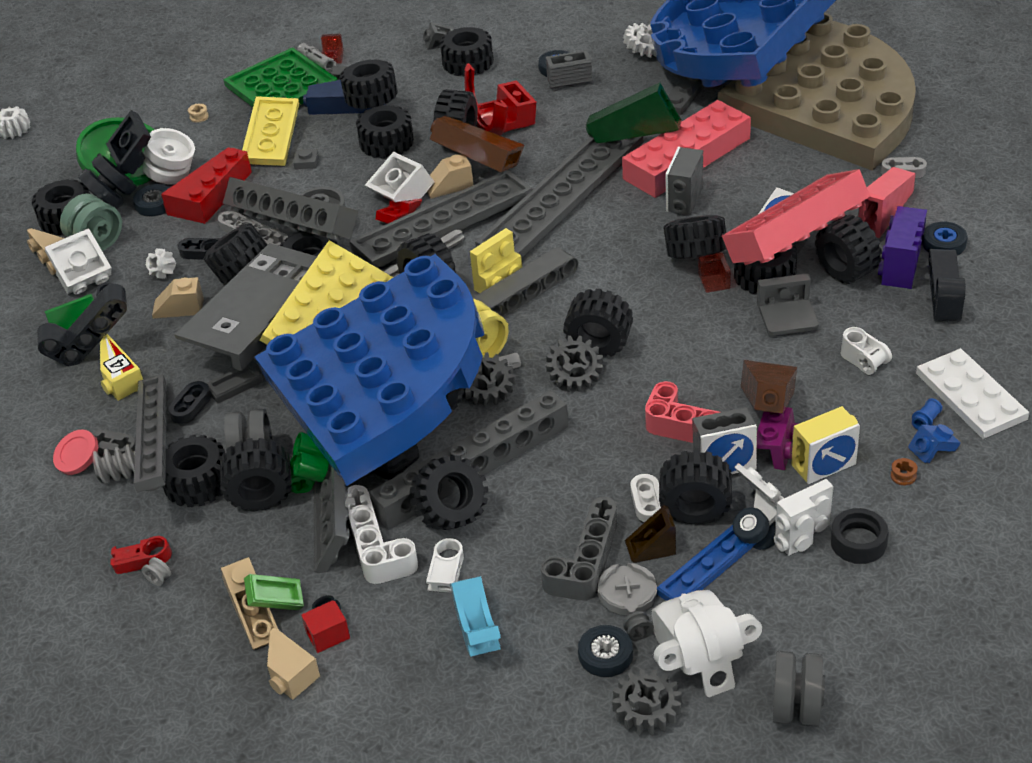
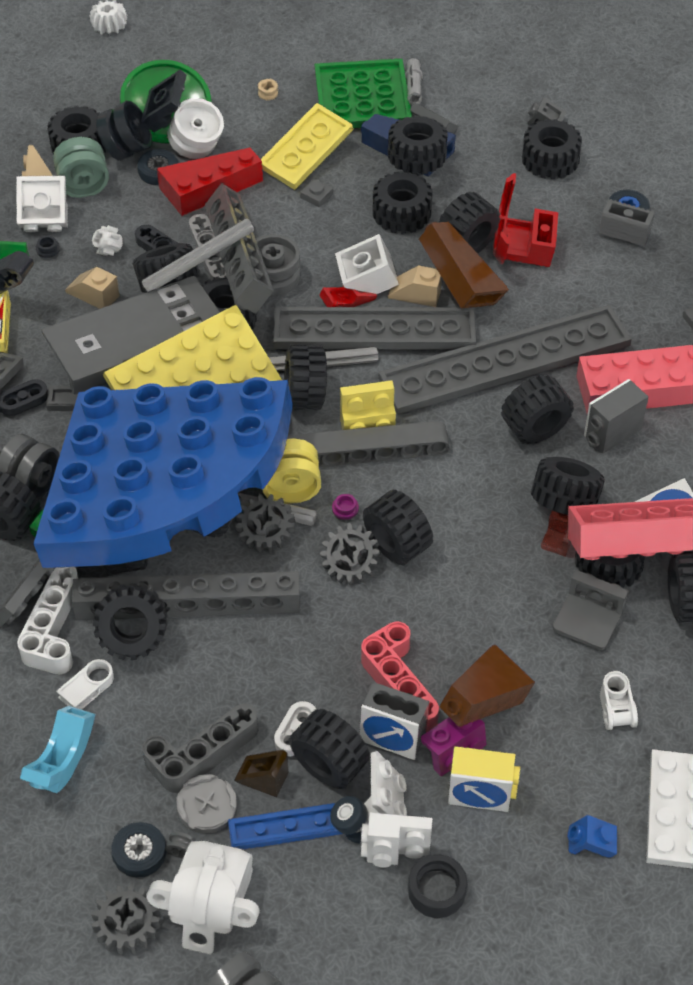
camera: 30 degrees right, 10 degrees up
clear red bracket [321,34,344,64] -> none
dark green slope [586,82,681,144] -> none
dark orange bush [891,458,918,486] -> none
blue pin [912,398,942,430] -> none
none -> light grey axle [142,219,254,292]
none -> magenta plate [332,494,359,520]
none -> black tyre [501,375,574,444]

